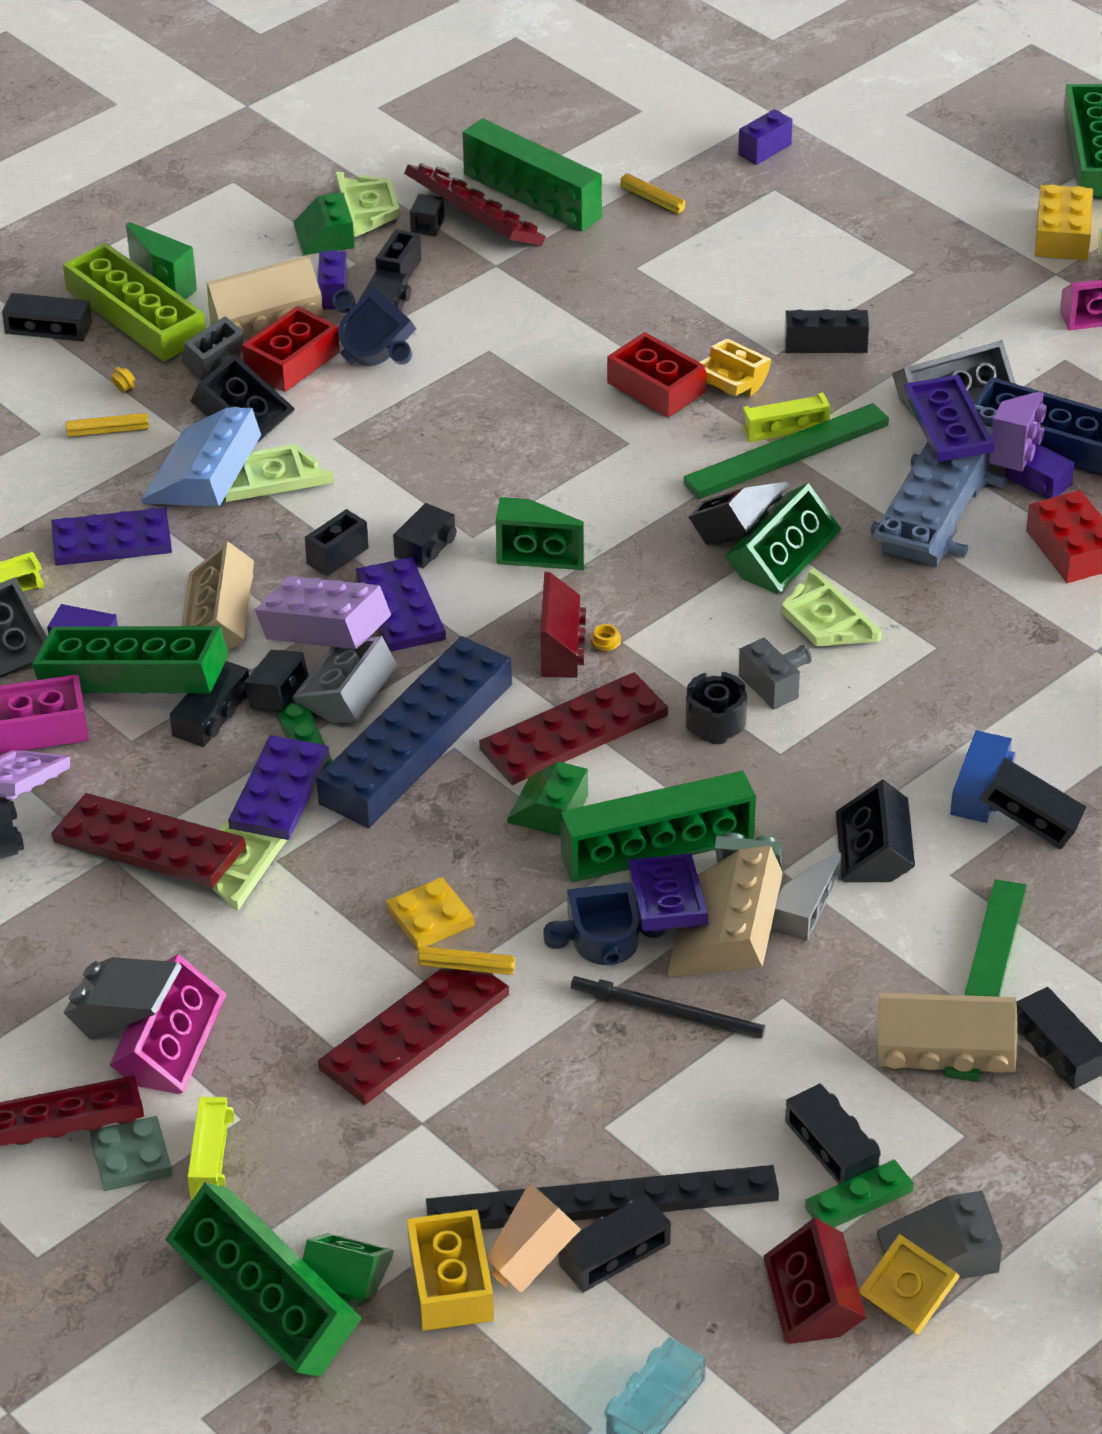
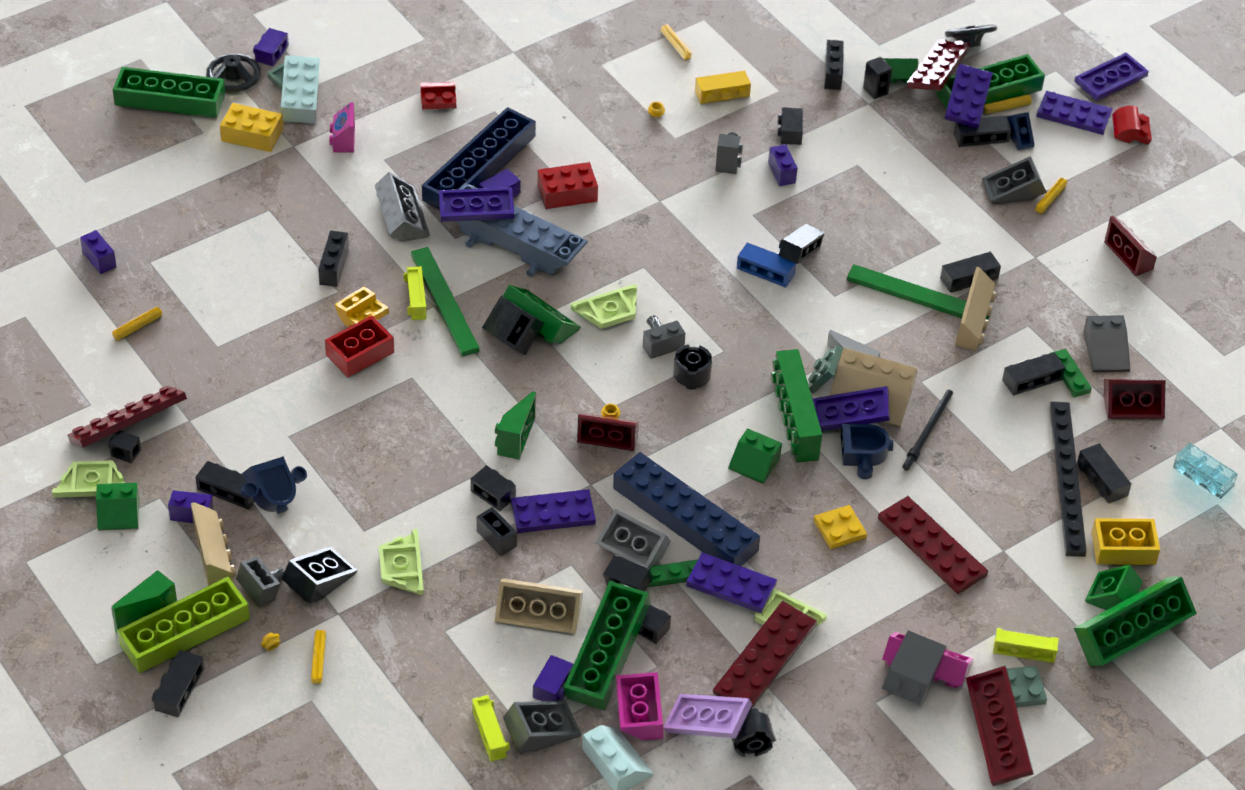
camera: 85 degrees left, 5 degrees up
dark purple plate [51,507,172,566] -> none
light blue slope [141,407,261,506] -> none
red brick [242,306,340,392] -> none
lavender brick [255,576,391,650] -> none
black brick [375,229,421,280] -> none
yellow axle [417,946,515,975] -> none
green brick [462,118,602,231] -> none
dark red plate [479,672,668,785] -> none
light nougat slope [486,1184,581,1293] -> none
black slope [836,779,915,882] -> none
yellow plate [859,1234,960,1335] -> none
medium lavender slope [989,392,1047,471] -> none

